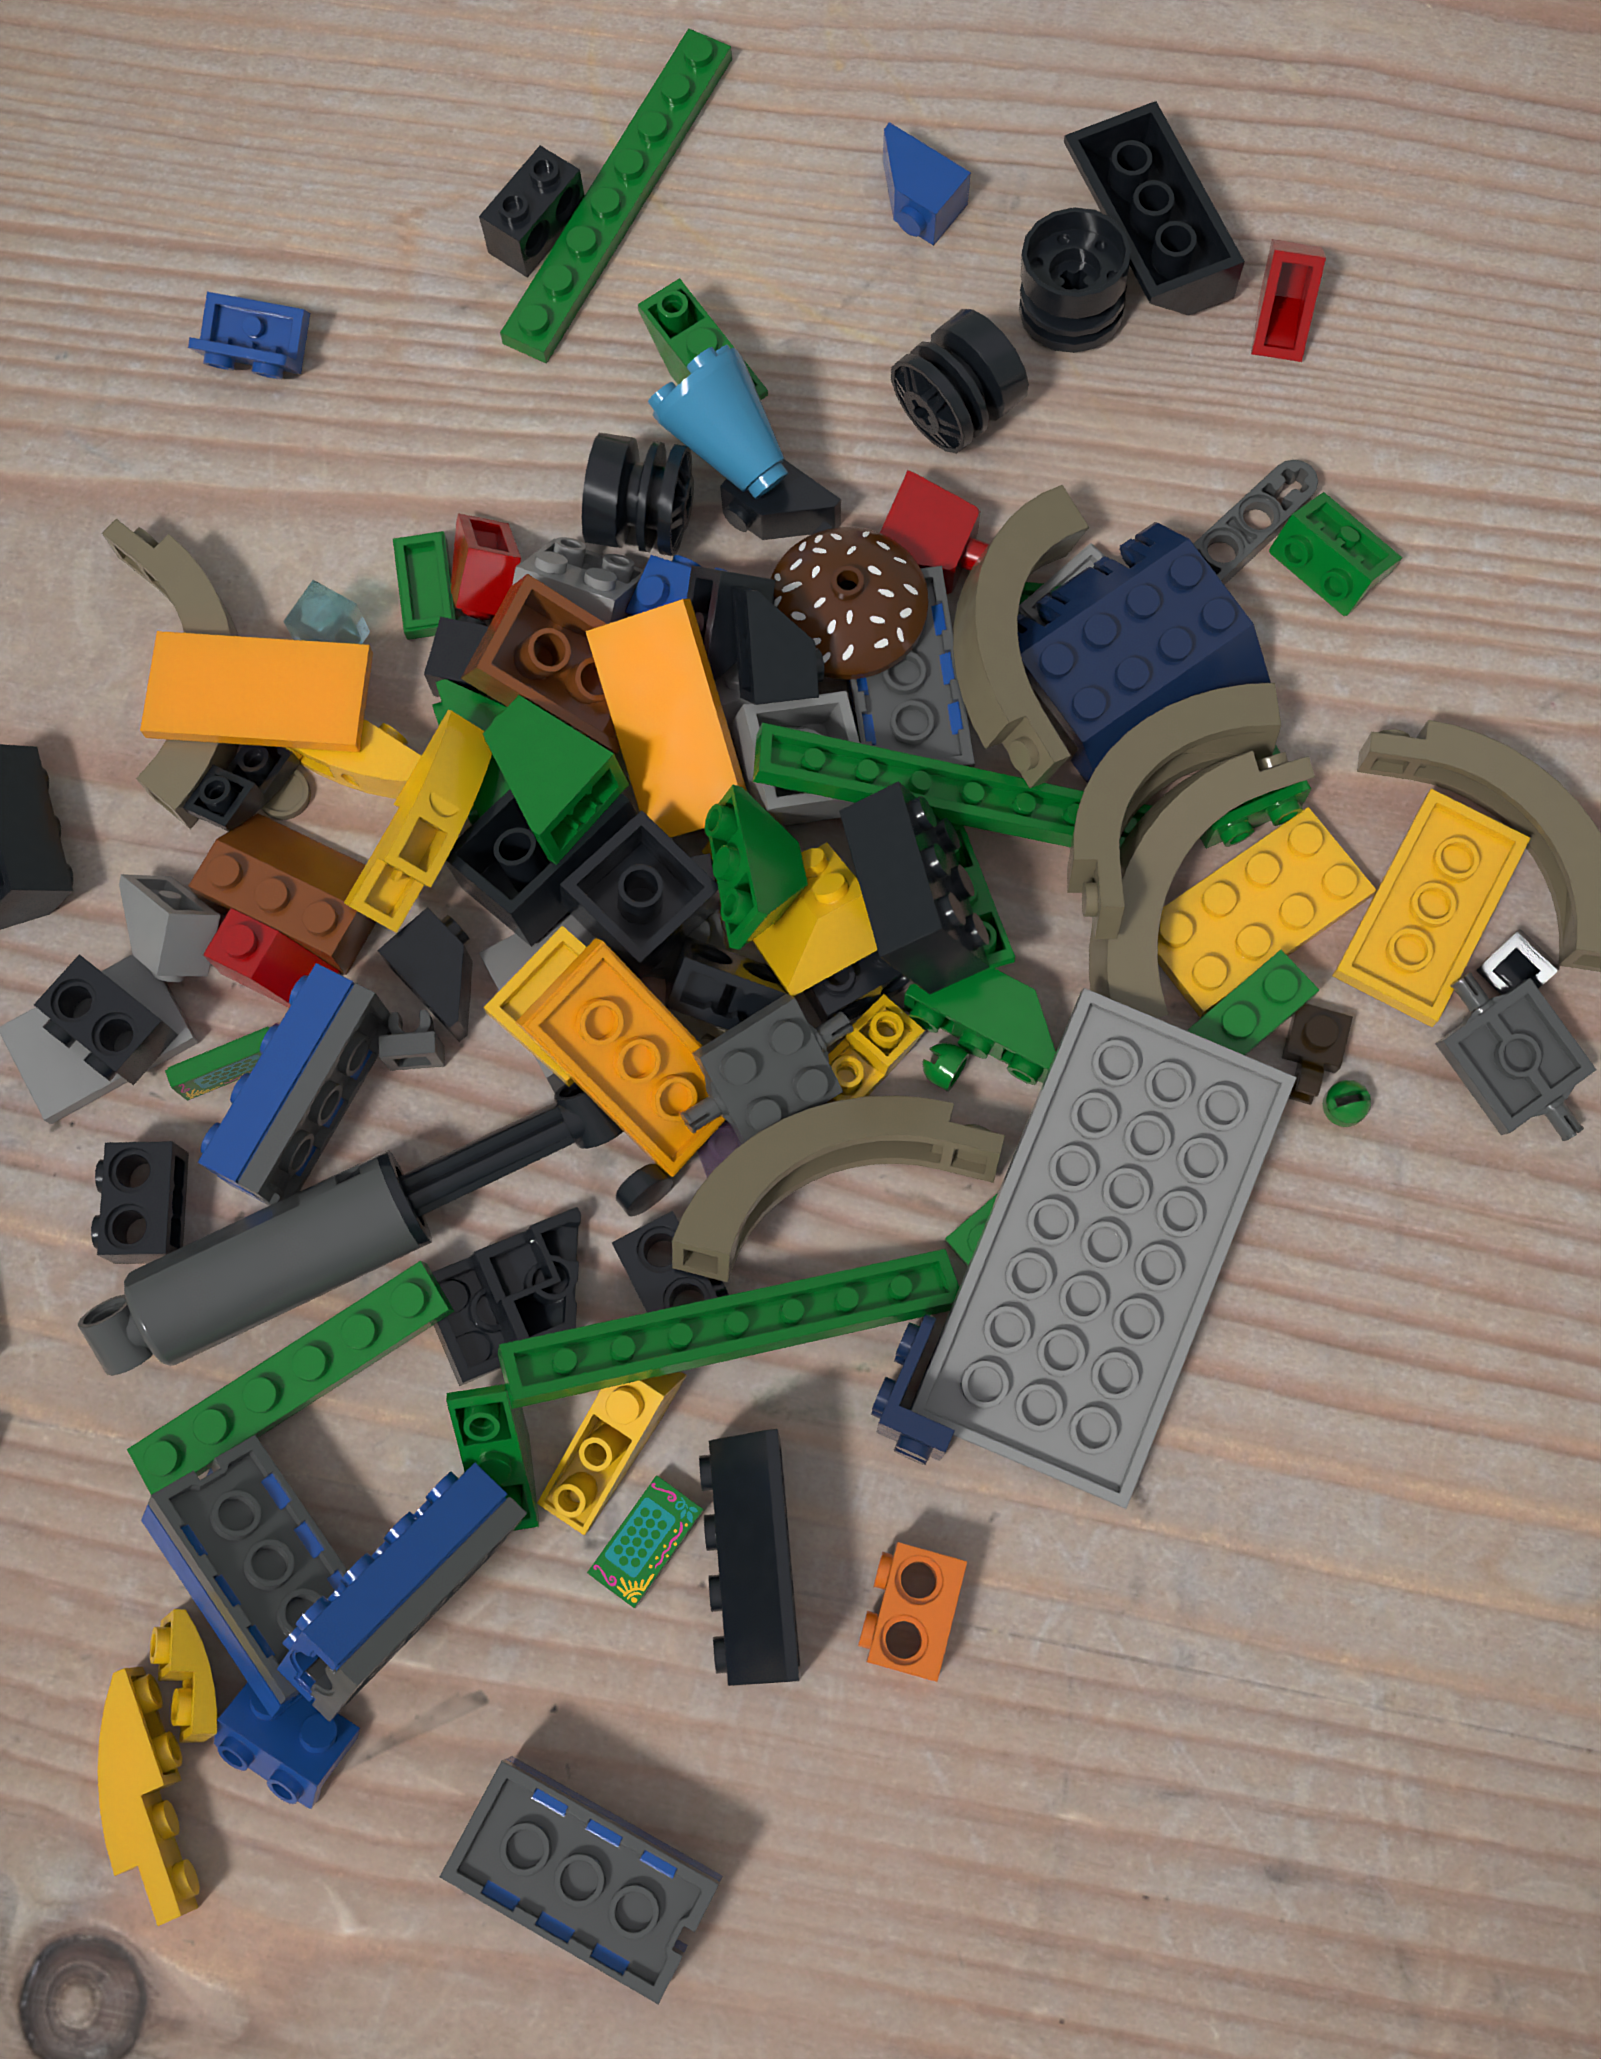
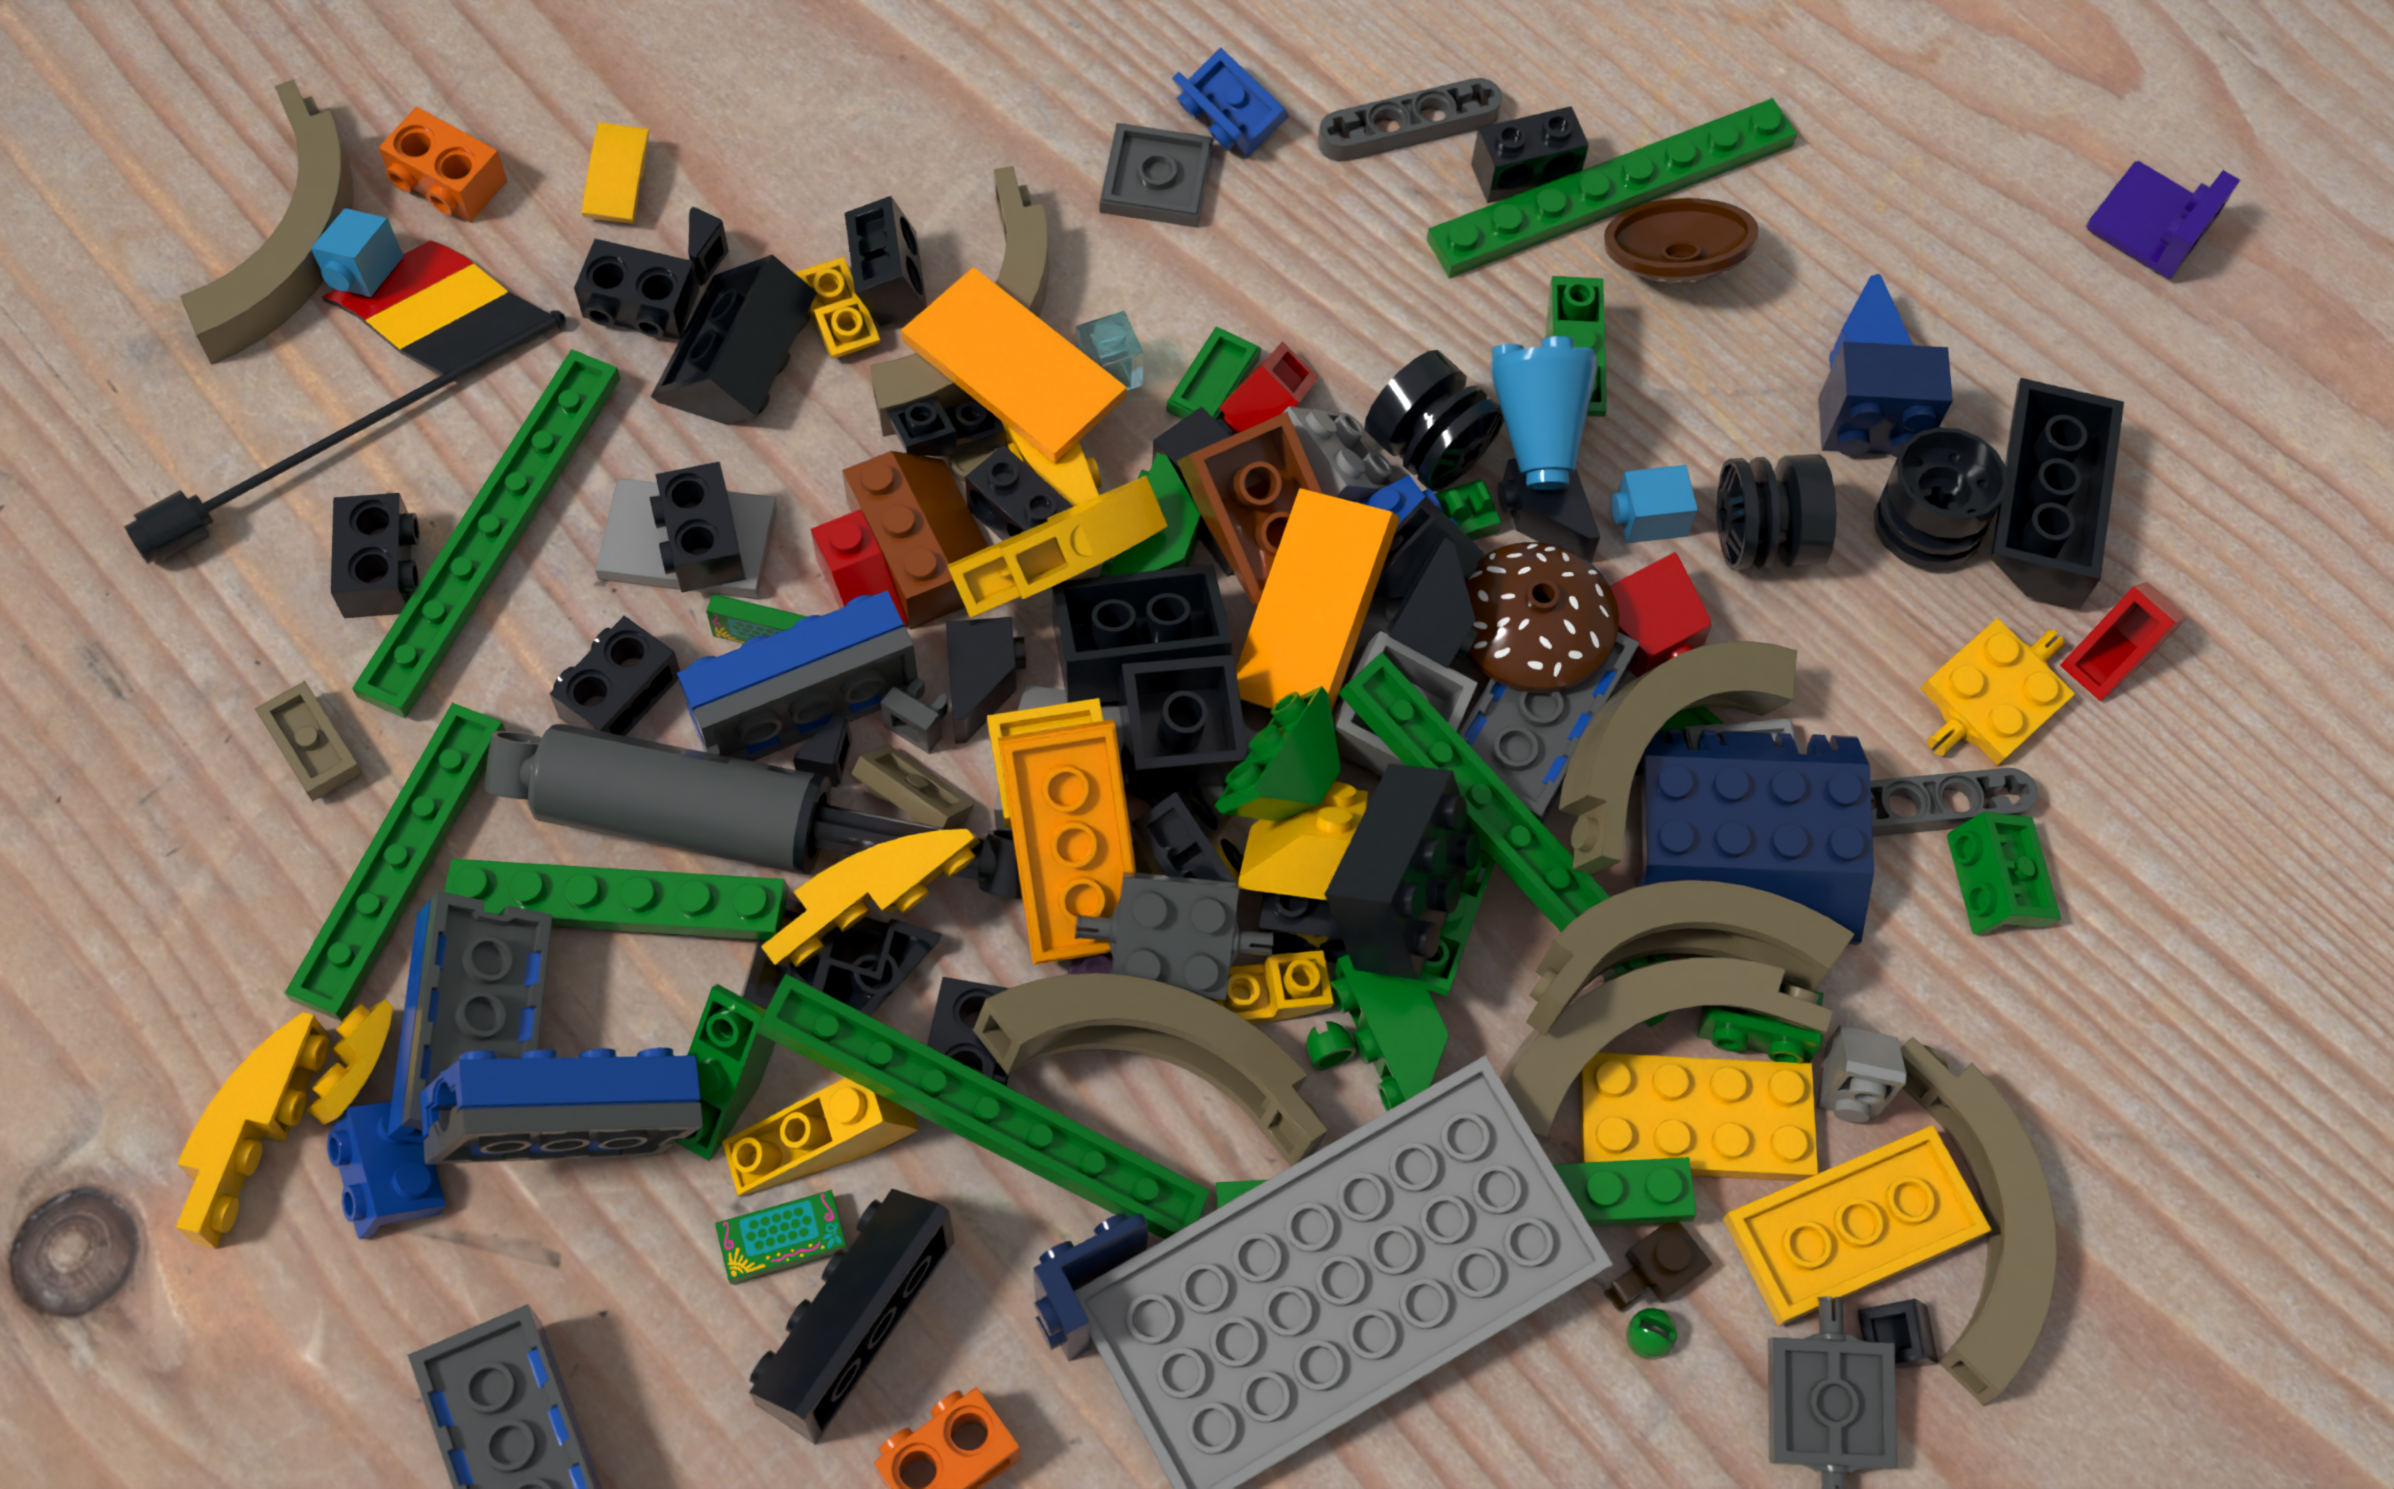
camera: 30 degrees right, 10 degrees down
light grey slope [119,874,220,982] -> none
green slope [483,695,629,865] -> none
black tile [616,1164,673,1217] -> none
none -> green plate [284,702,506,1022]
none -> yellow slope [761,829,980,968]
none -> black slope [793,714,852,788]
none -> yellow slope [796,256,880,359]
none -> black brick [844,196,927,327]
none -> dark tan plate [851,744,975,829]
none -> black brick [965,445,1074,541]
none -> dark grey tile [1100,123,1214,228]
none -> dark grey beam [1318,78,1502,162]
none -> green tile [1434,479,1501,541]
none -> reddish brown dish [1604,198,1758,285]
none -> dark azure brick [1611,465,1698,543]
none -> dark blue brick [1818,342,1953,458]
none -> light grey slope [1818,1025,1906,1123]
none -> yellow plate [1919,617,2075,766]

